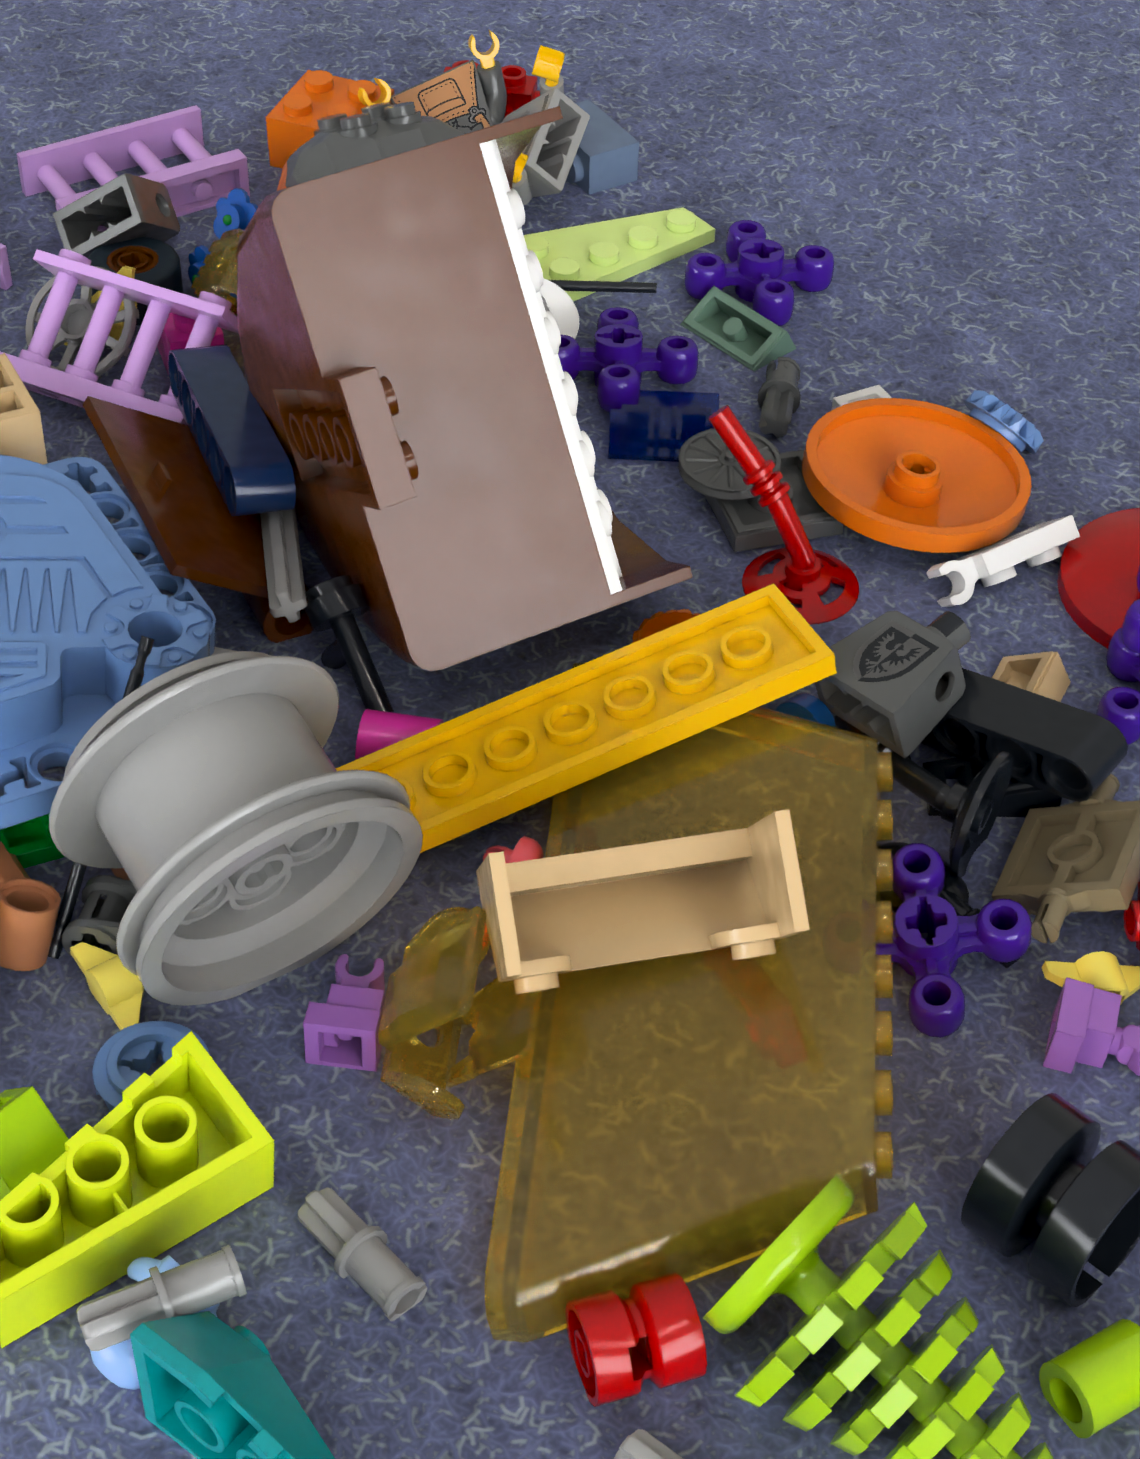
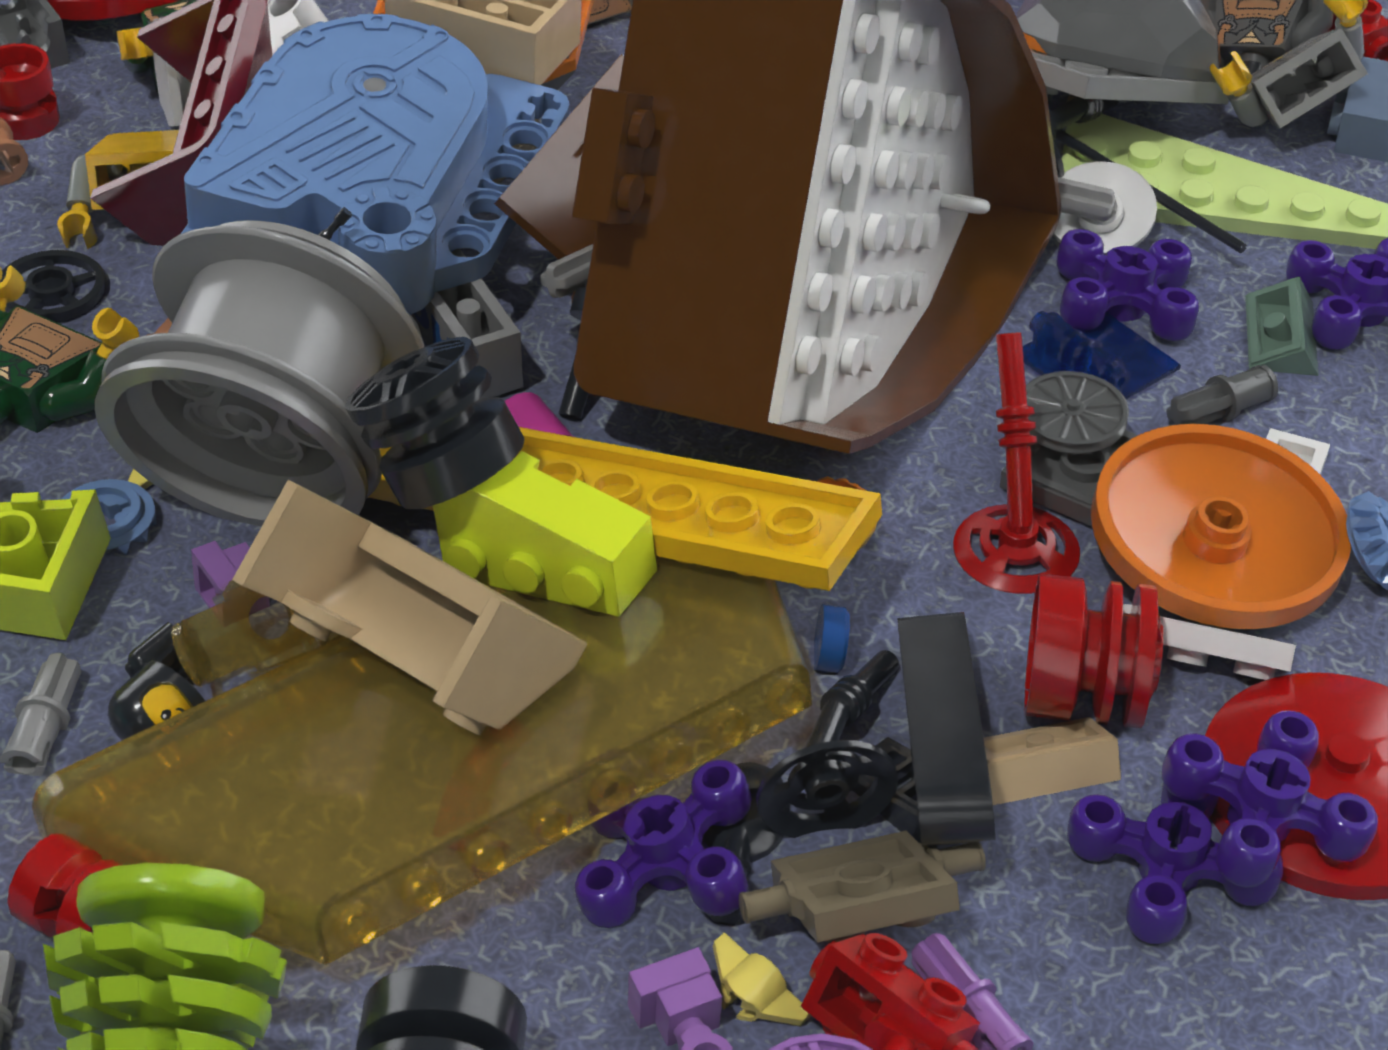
camera: 50 degrees right, 0 degrees up
dark grey torso [815,611,971,758] -> none
none -> black piece [108,622,211,754]
none -> black wheel [345,337,524,509]
none -> neon yellow wedge [433,451,657,617]
none -> red wheel [1024,574,1163,728]

